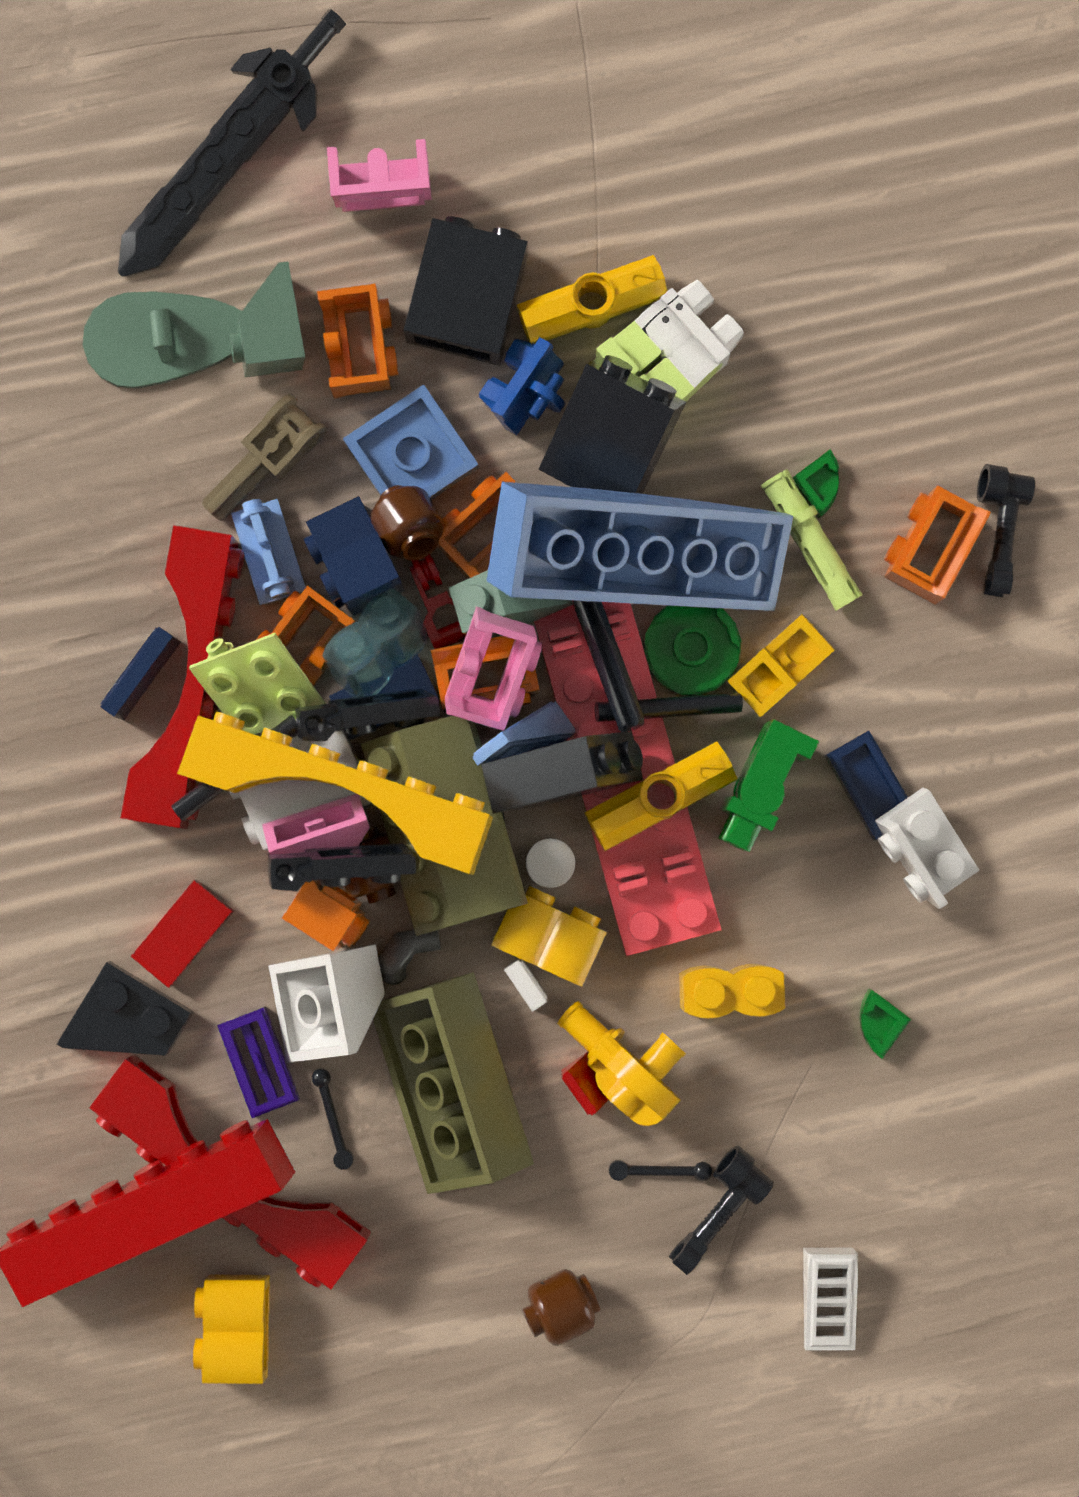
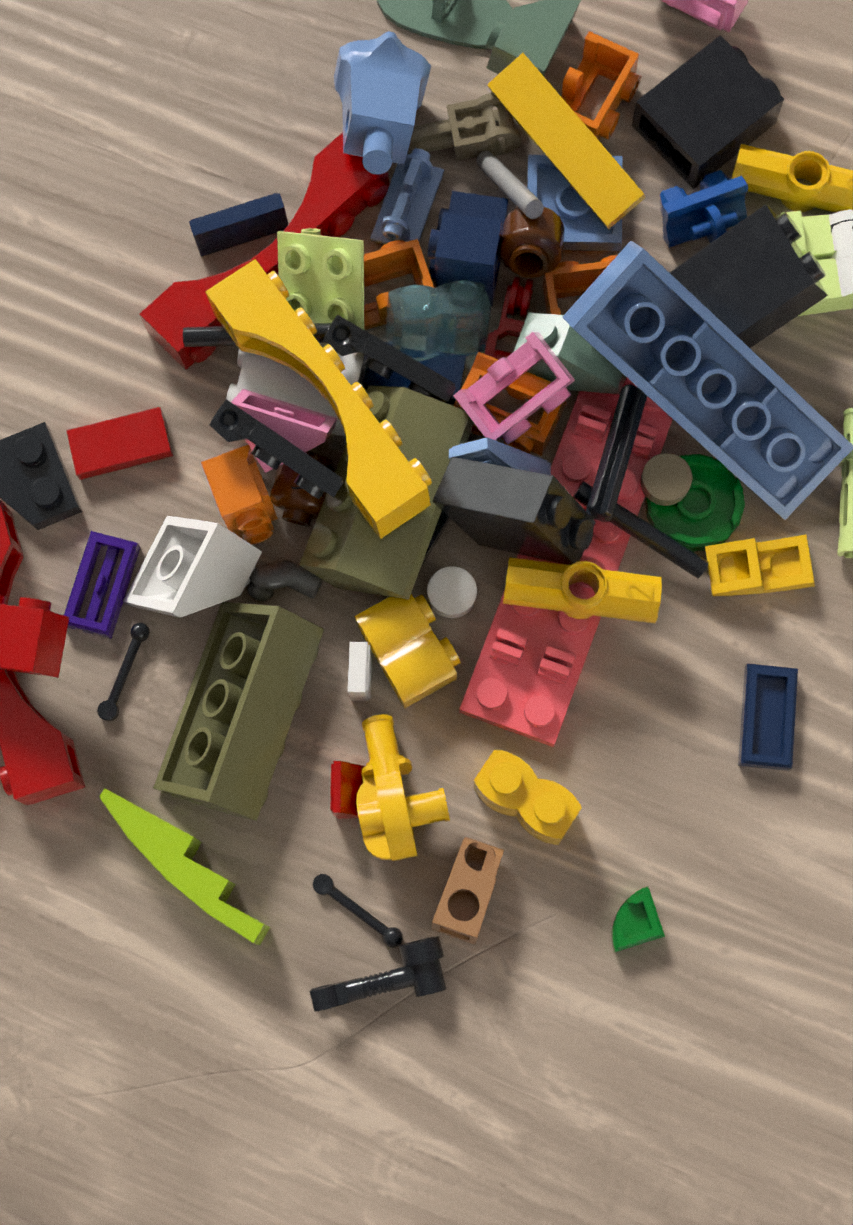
camera: 45 degrees right, 10 degrees down
reddish brown head [522,1269,600,1346] -> none
green hips [718,719,819,852] -> none
white slope [803,1248,858,1350] -> none
white bracket [875,788,979,909] -> none
none -> lime slope [99,788,270,945]
none -> medium blue piece [334,32,431,174]
none -> medium nougat leg [431,837,504,945]
none -> light grey bar [476,151,544,219]
none -> yellow tile [487,53,645,230]
none -> dark tan tile [640,453,692,506]

